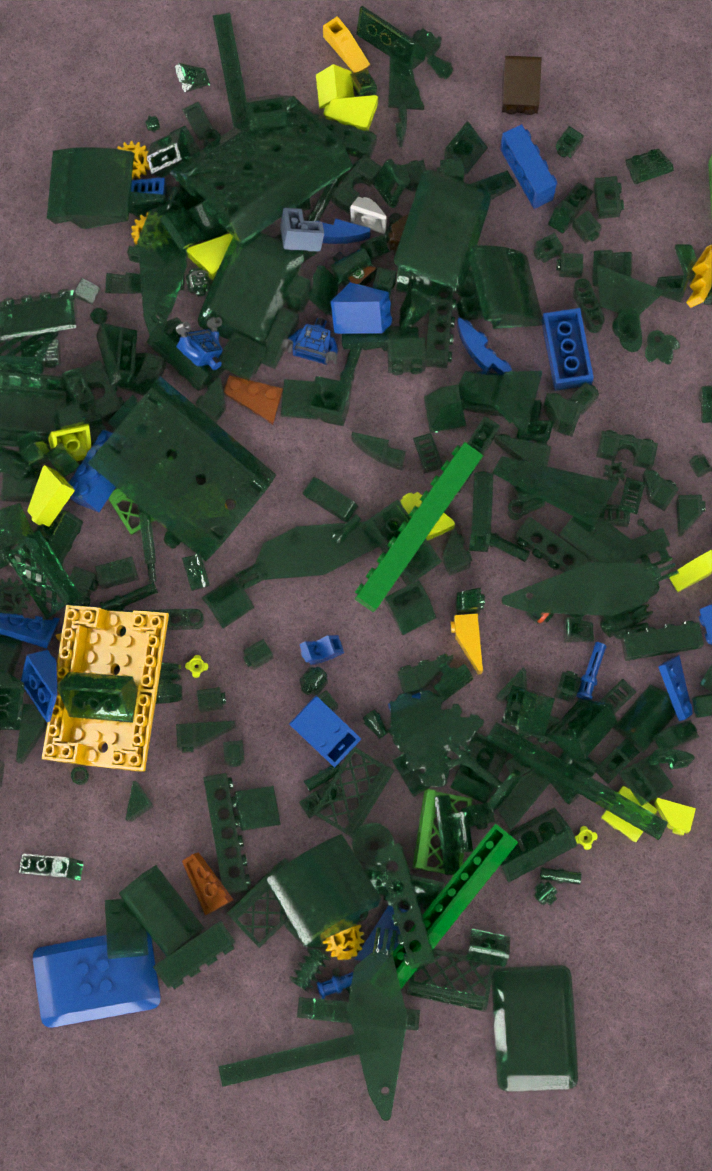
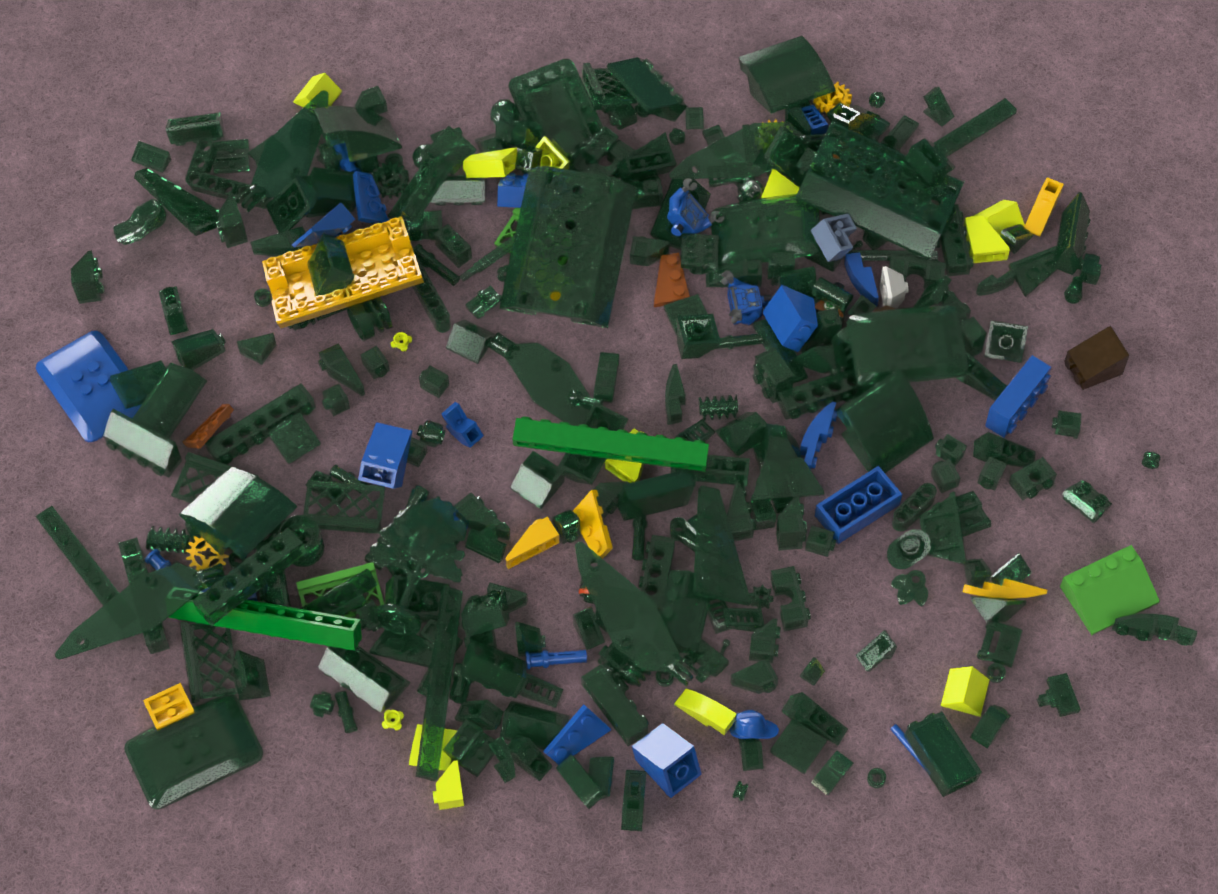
camera: 65 degrees right, 15 degrees down
none -> yellow slope [143,683,195,730]
none -> clear green slope [172,329,226,374]
none -> yellow wing [570,490,613,560]
none -> clear green piece [698,394,738,421]
none -> clear green bush [1142,452,1161,469]

